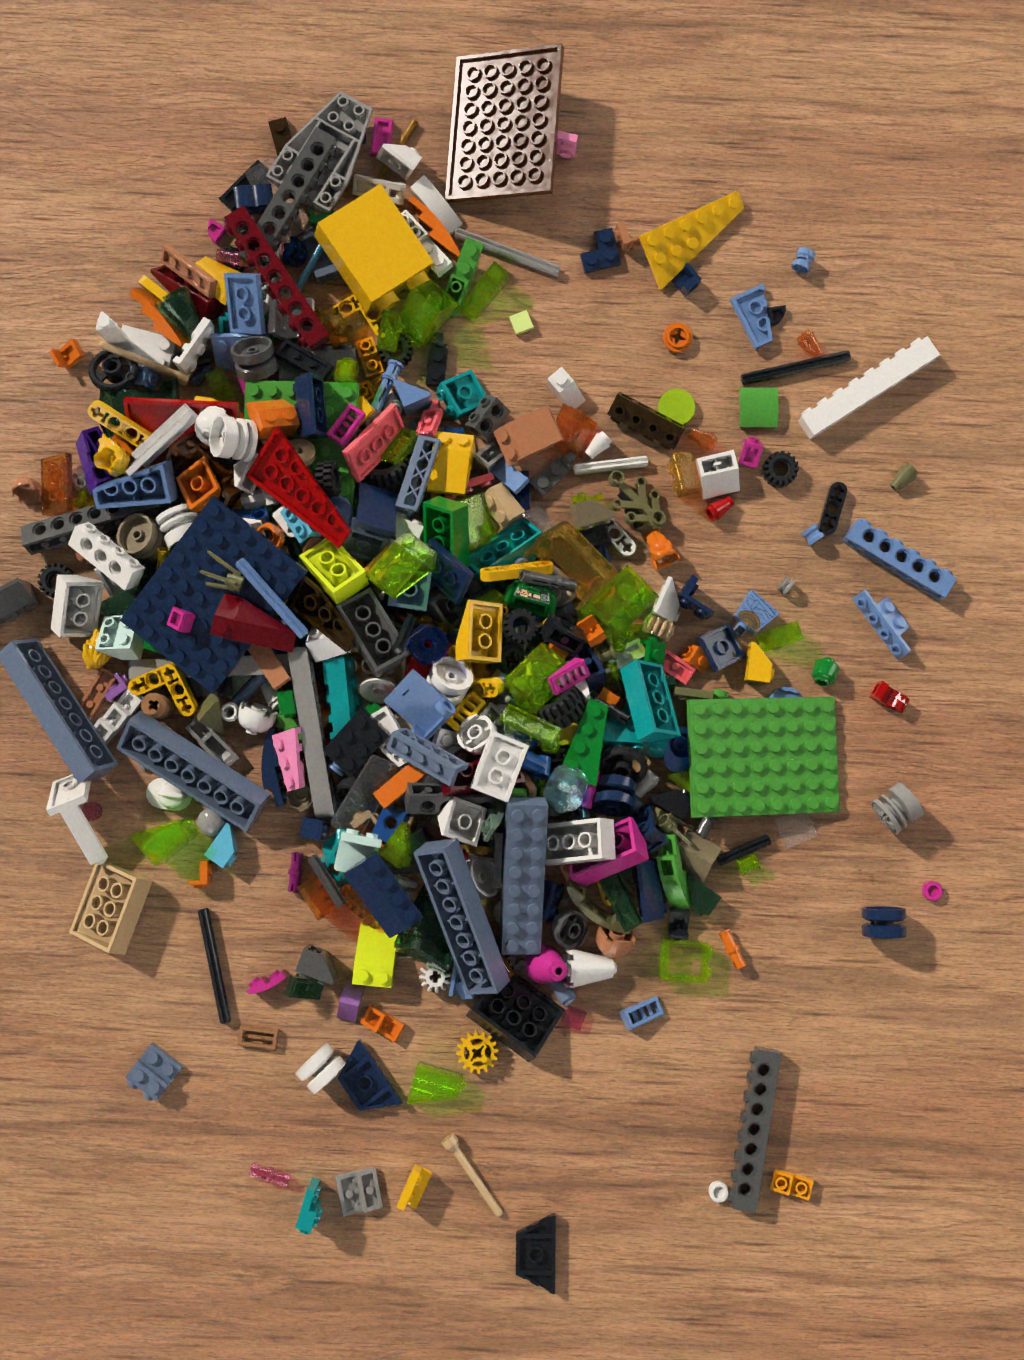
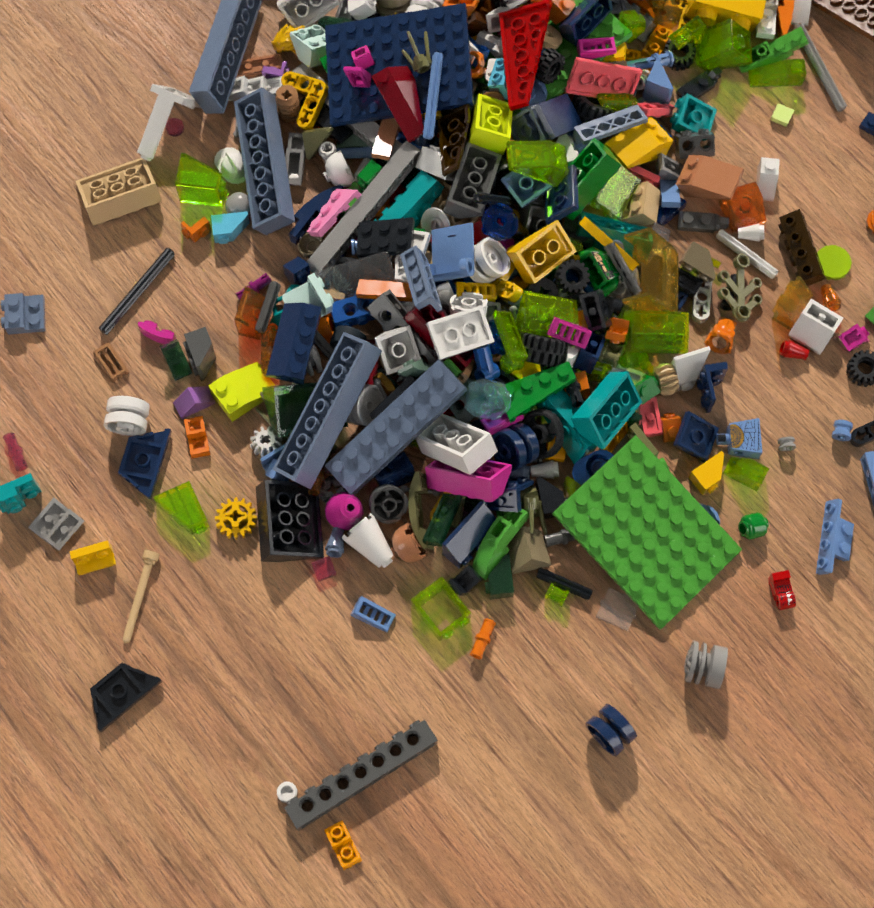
camera: 50 degrees right, 15 degrees down
clear neon green slope [379,821,413,869] -> none
dark pink tile [922,881,943,901] -> none
none -> dark pink slope [343,66,372,88]

